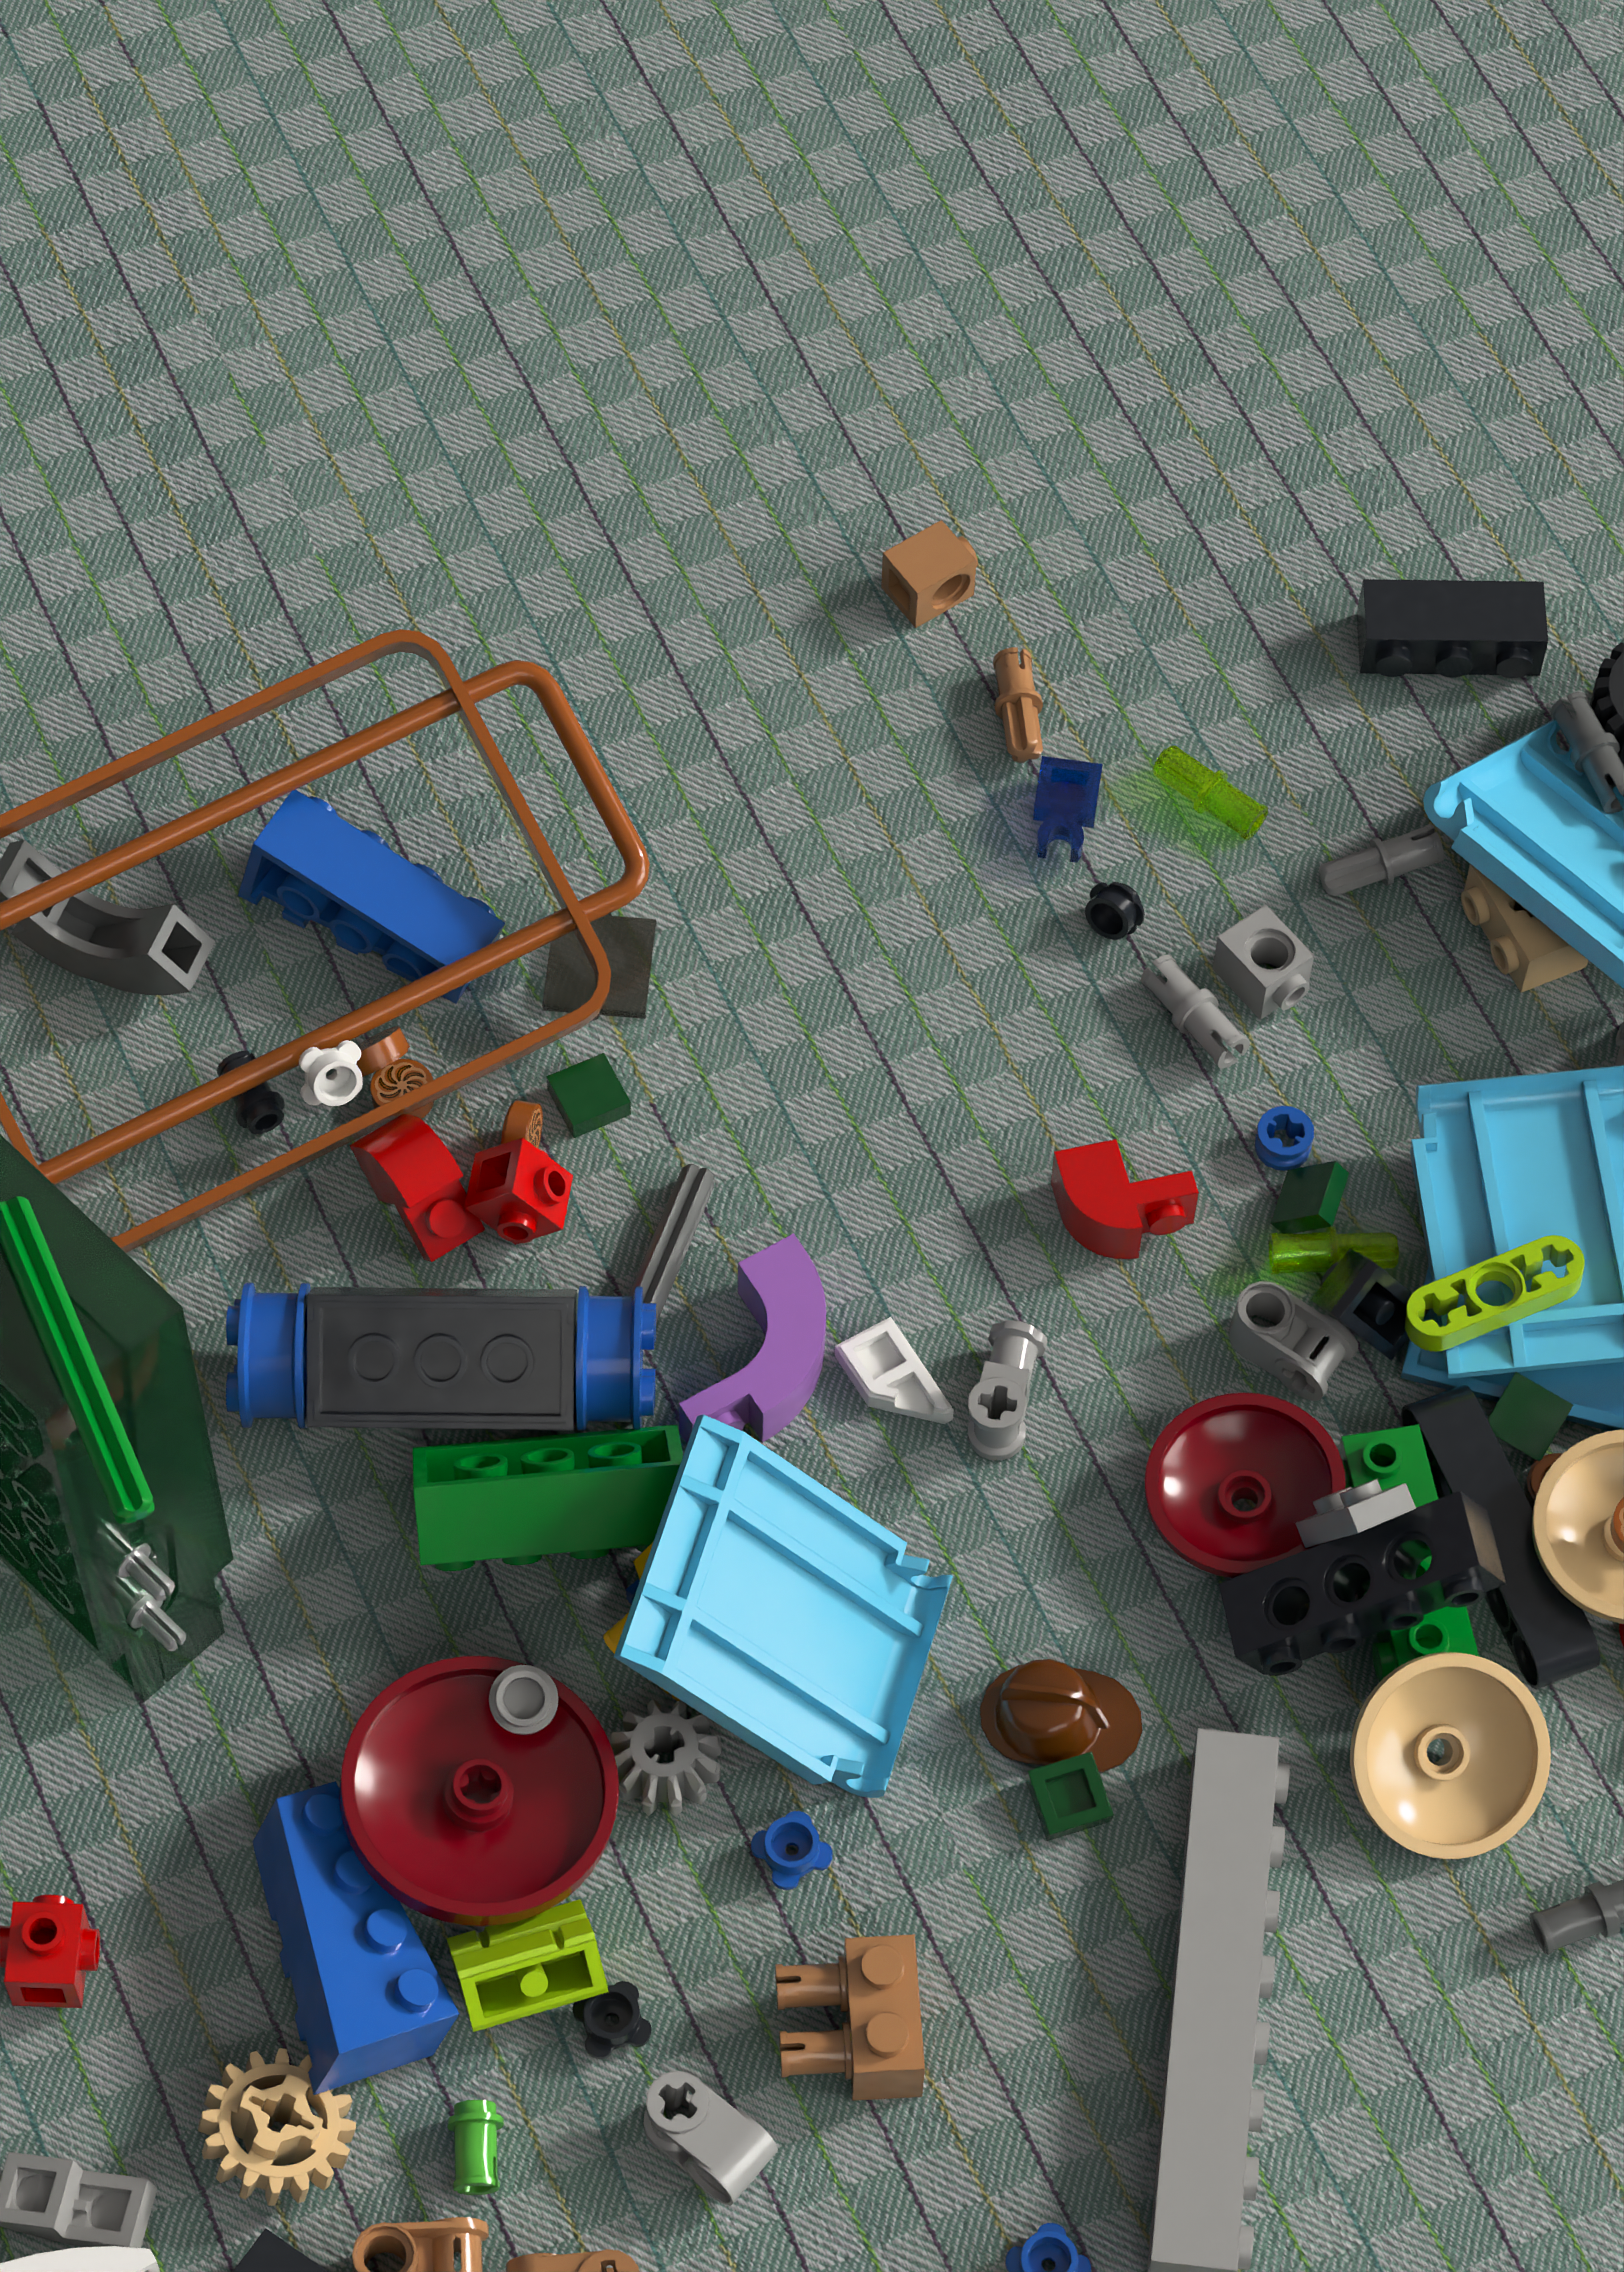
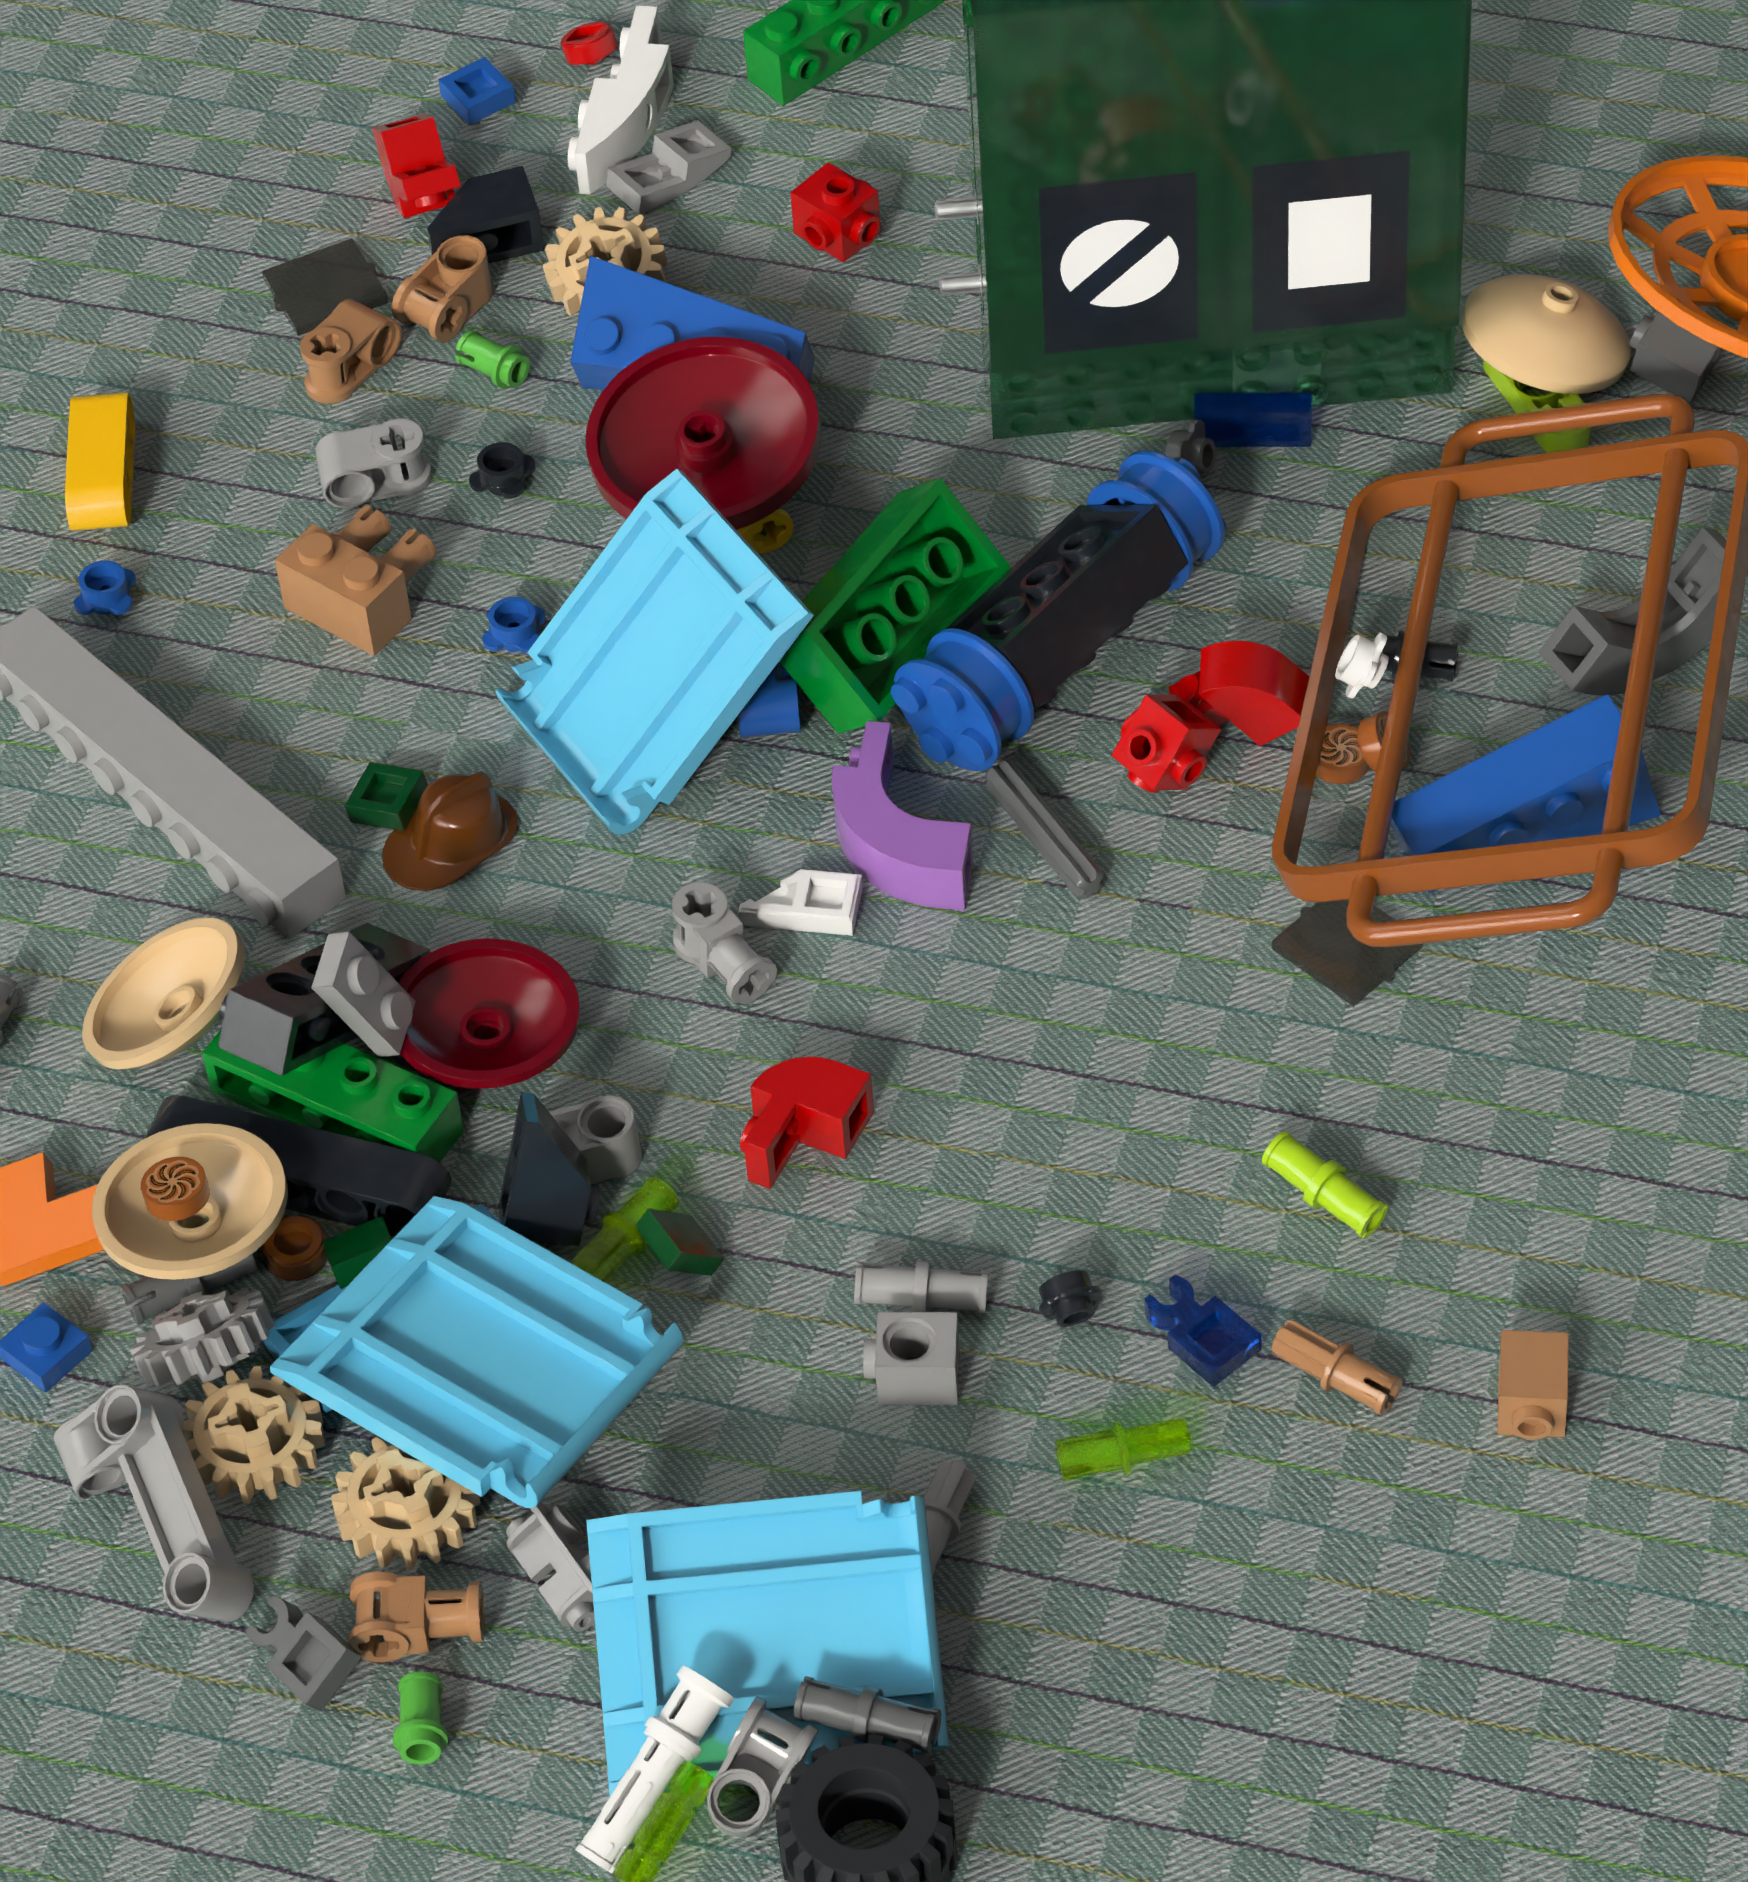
camera: 135 degrees right, 10 degrees down
lime brick [446,1899,609,2032] -> none
light grey plate [489,1665,558,1735] -> none
dark orange tile [501,1100,543,1148] -> none
dark green tile [546,1053,631,1138] -> none
blue bush [1255,1106,1314,1171] -> none
black brick [1357,579,1548,678] -> none
lime beam [1405,1235,1585,1352] -> none
none -> lime pin [1261,1131,1388,1239]

